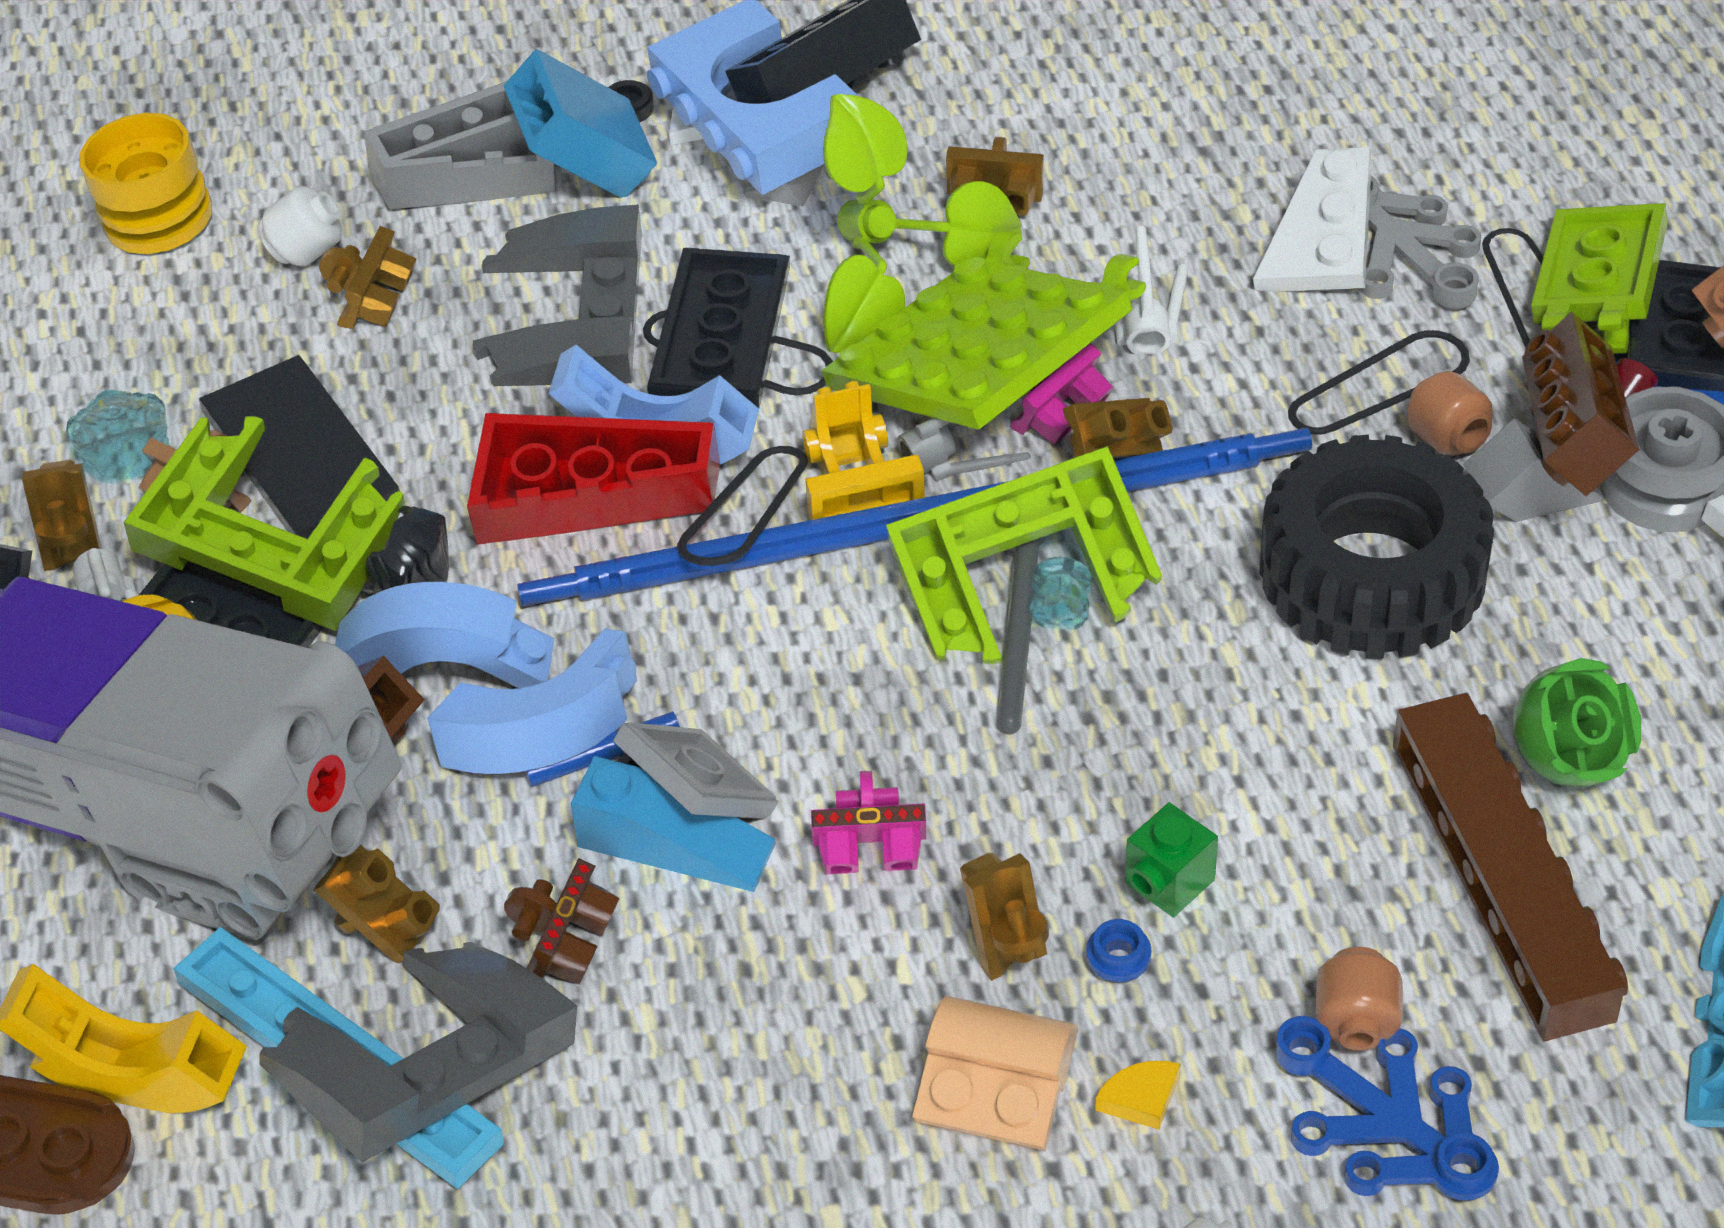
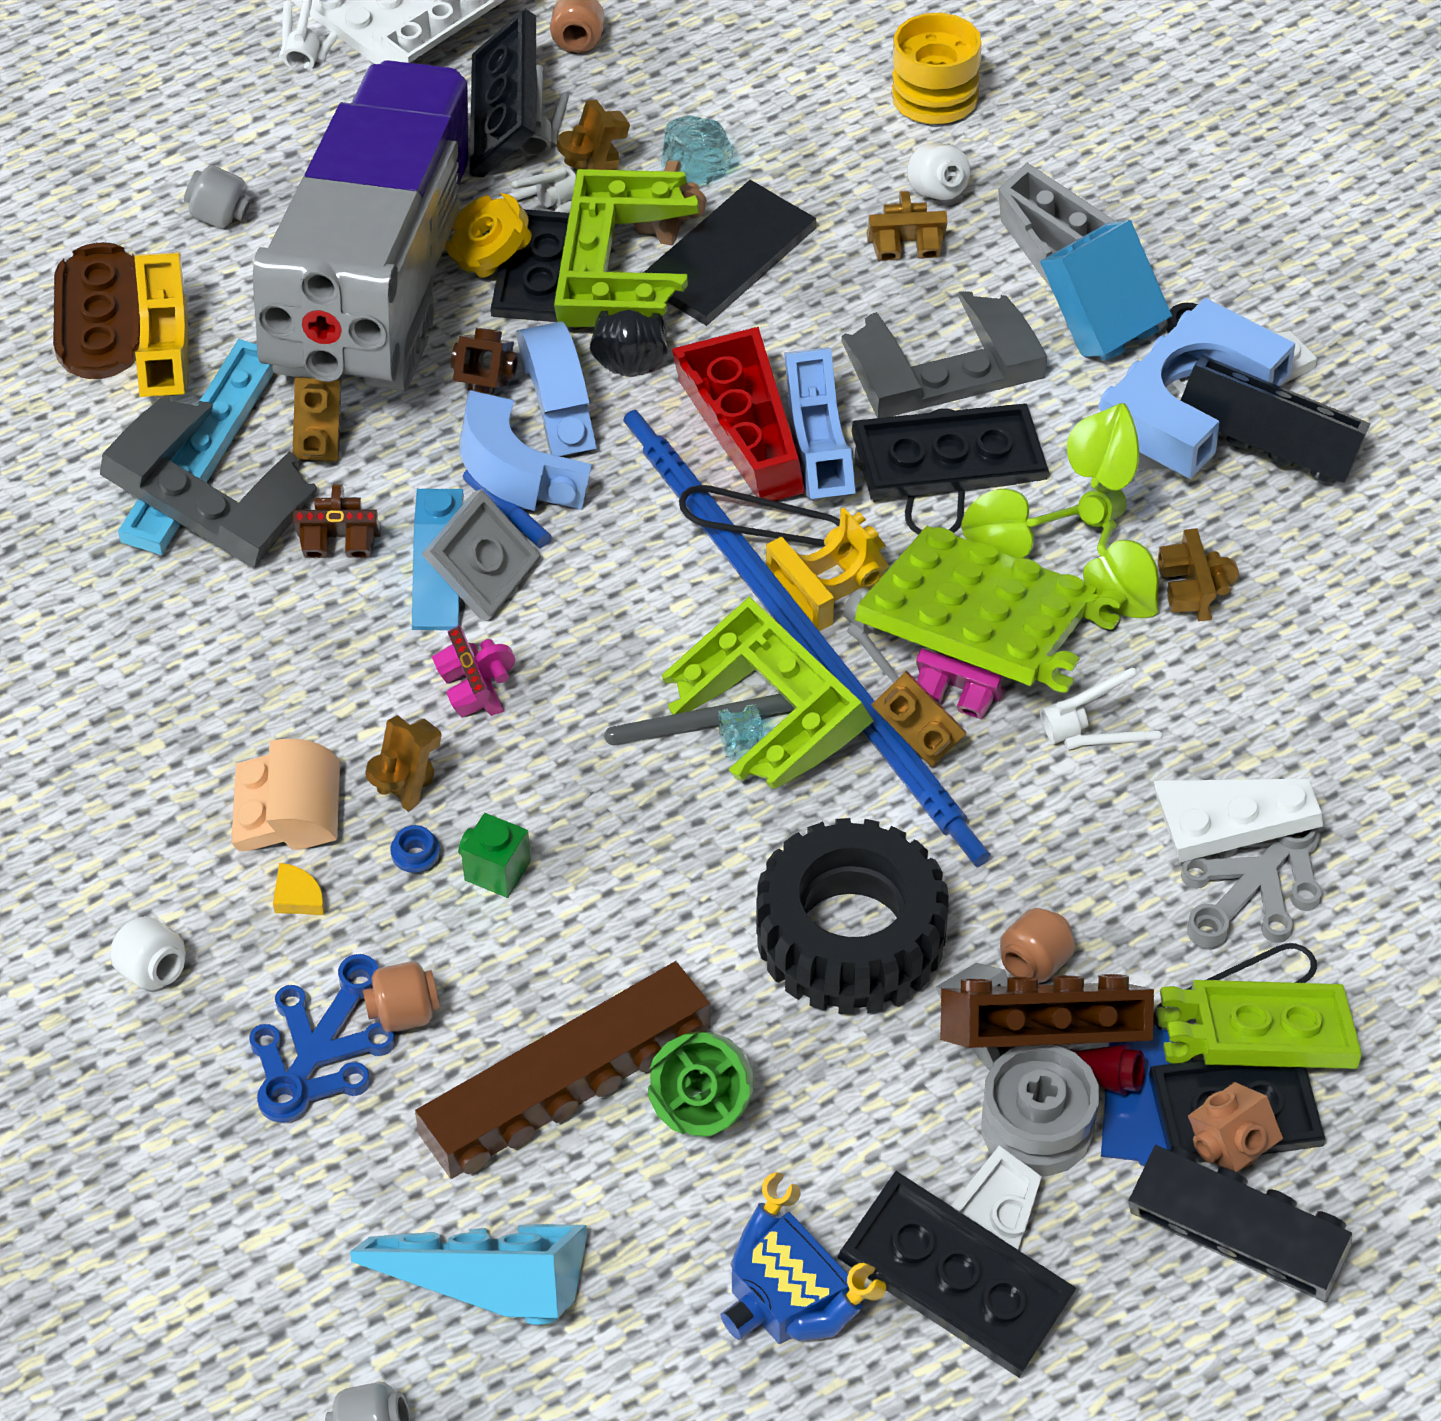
camera: 70 degrees right, 5 degrees up
black piece [1288,330,1470,435] -> none

